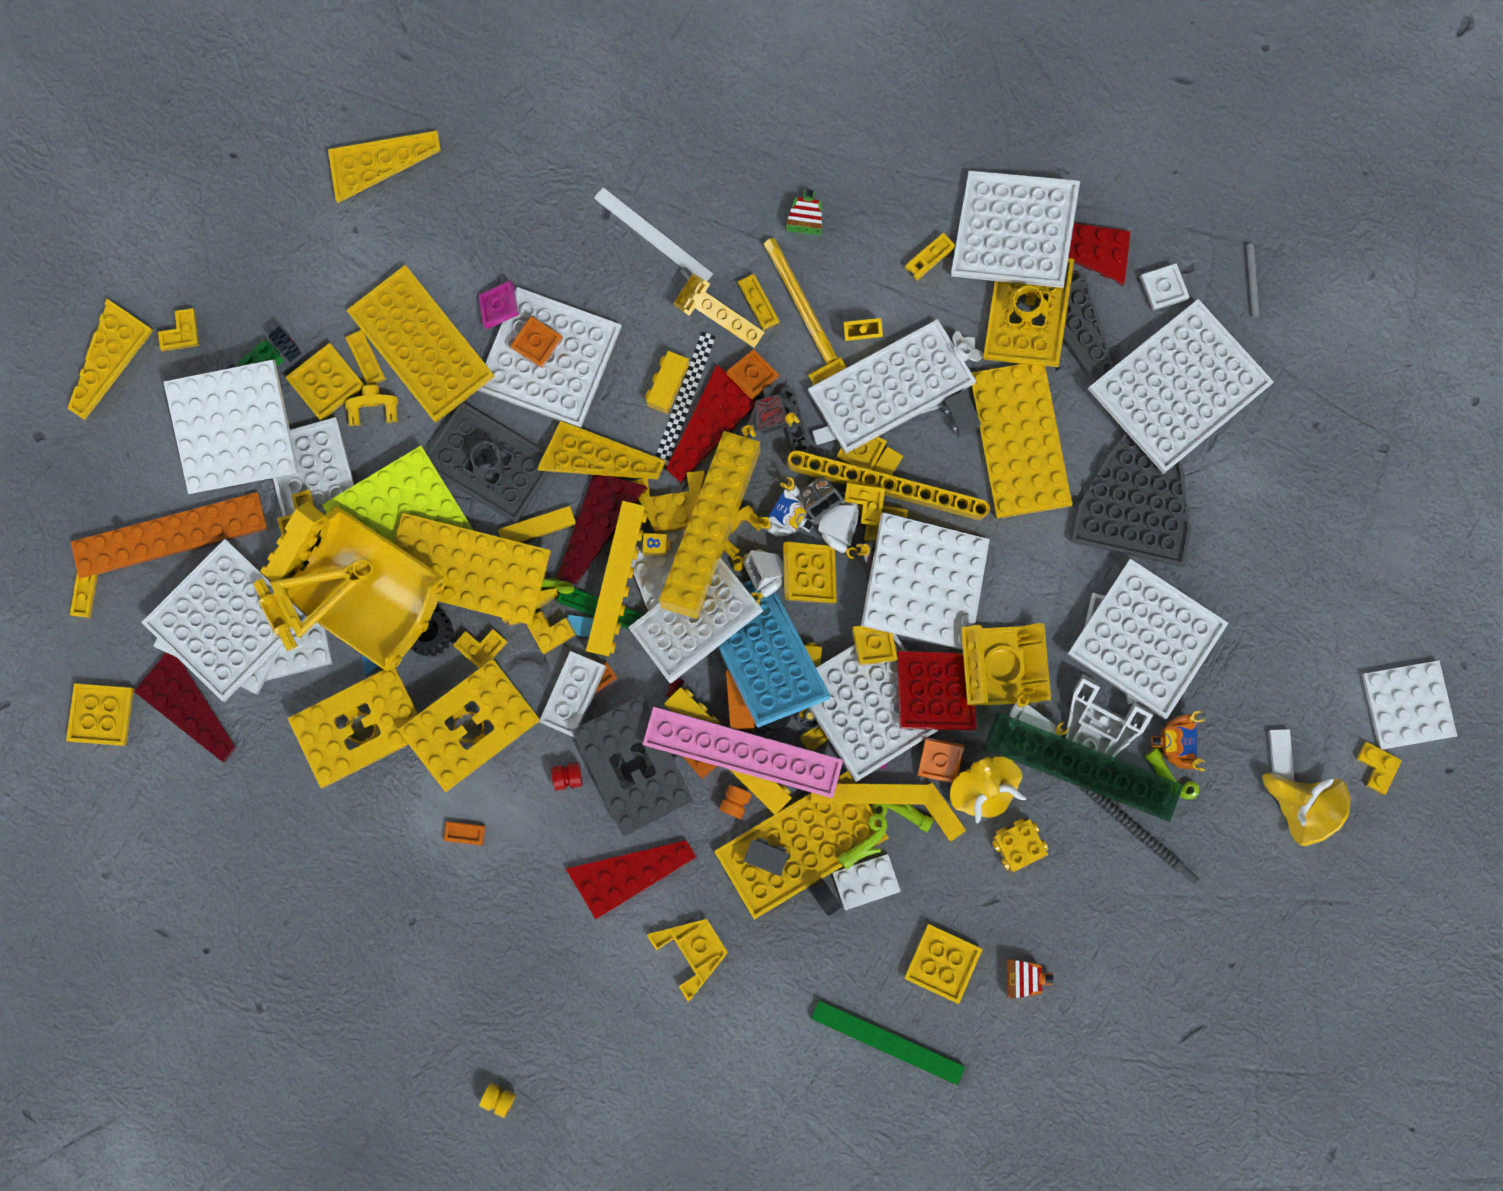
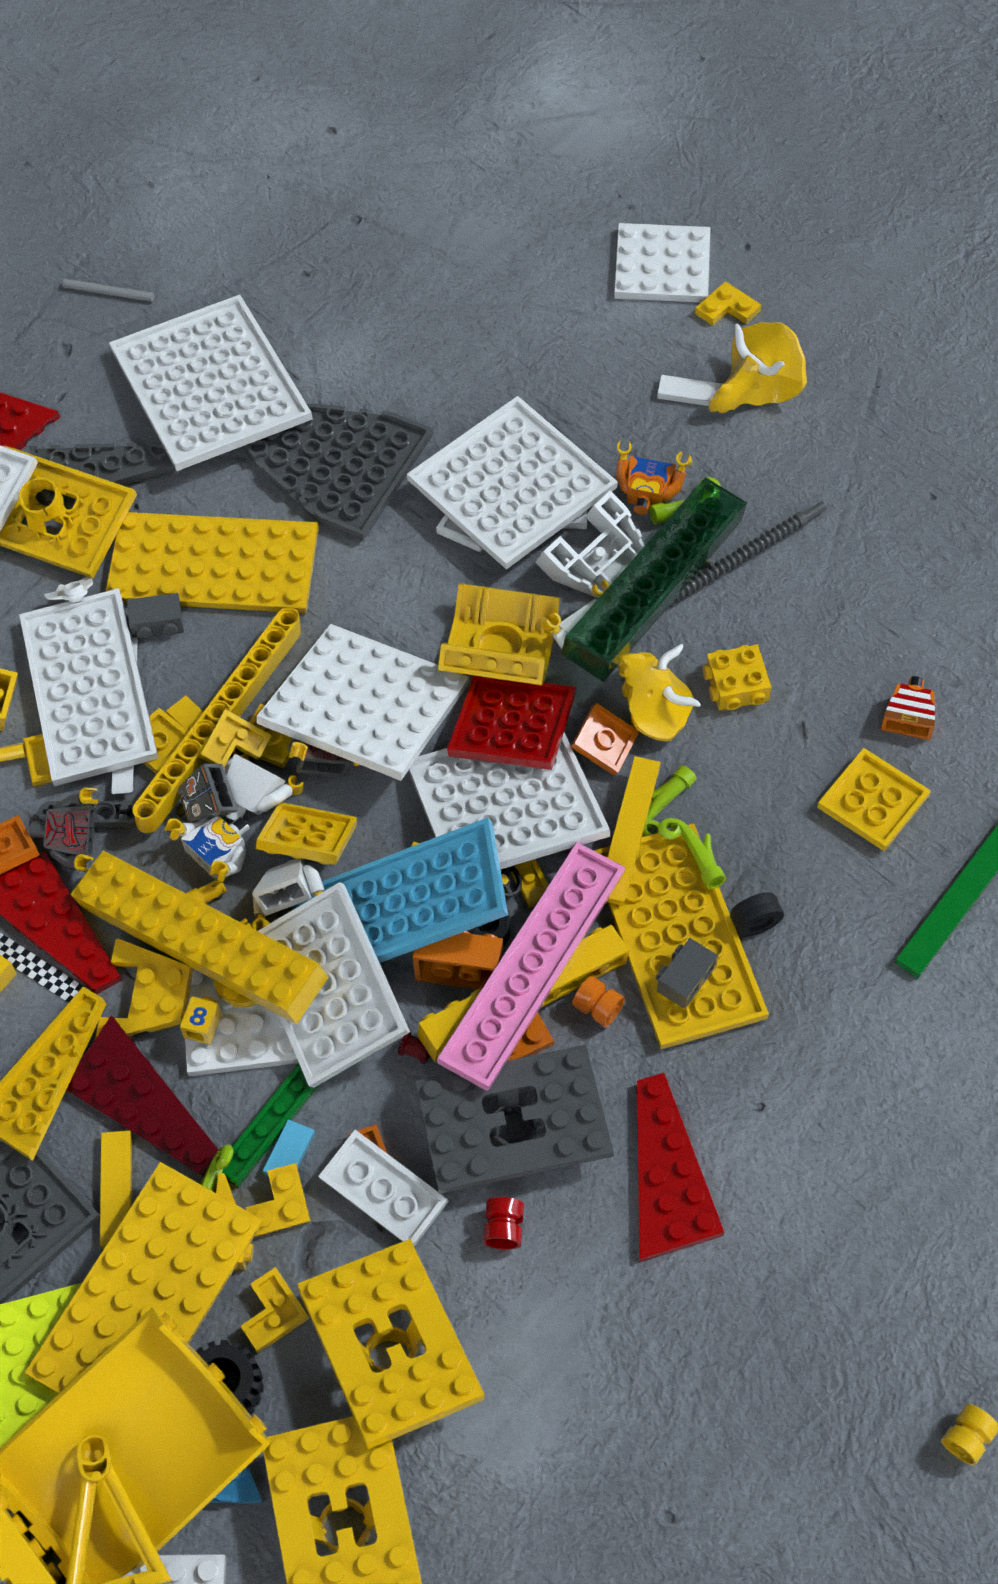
camera: 75 degrees left, 20 degrees down
orange tile [443,821,486,846] -> none
yellow brick [586,501,648,657] -> none
yellow wing [647,919,728,1001] -> none
white plate [832,854,901,910] -> none
yellow plate [852,626,898,666] -> none
yellow tile [924,783,966,842] -> none
white plate [1140,263,1190,311] -> none

